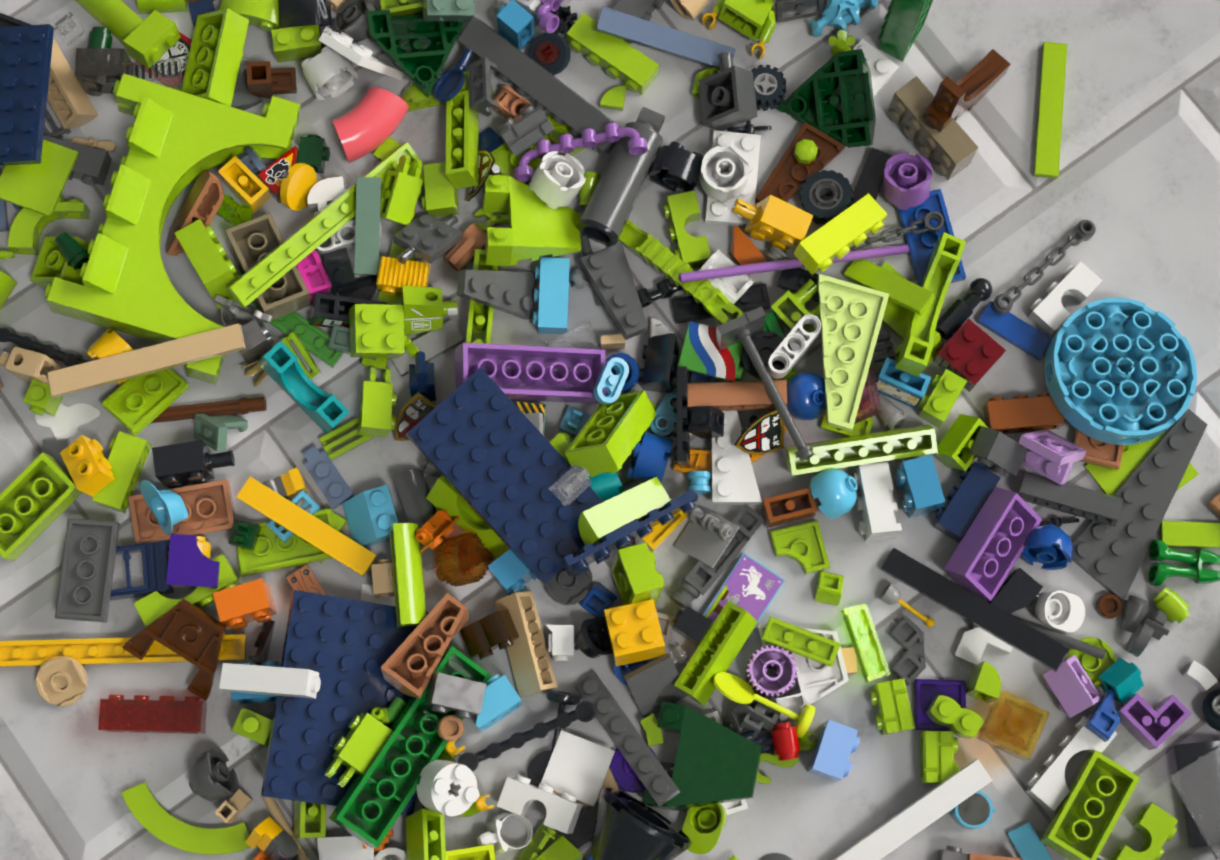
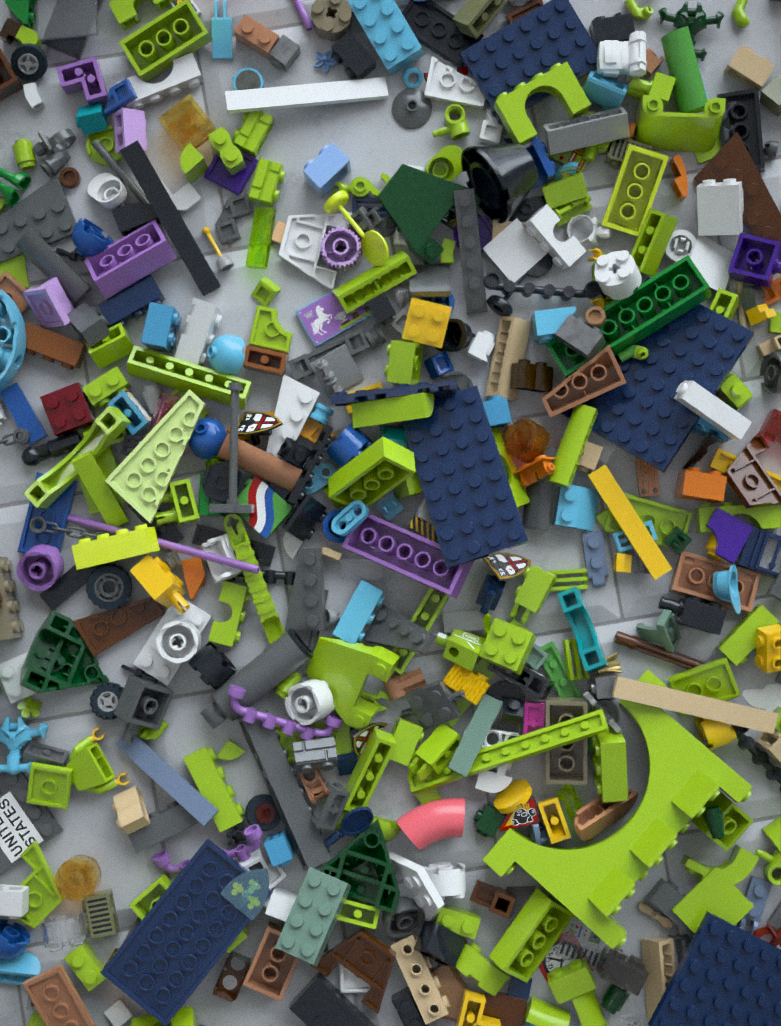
camera: 150 degrees left, 10 degrees up
lime hinge [325,713,392,787] -> none
clear brick [548,465,592,506] -> none
lime tile [761,616,841,668] -> none
white beam [767,314,821,379] -> none
red brick [771,722,800,761] -> none
lime tile [794,139,818,164] -> none

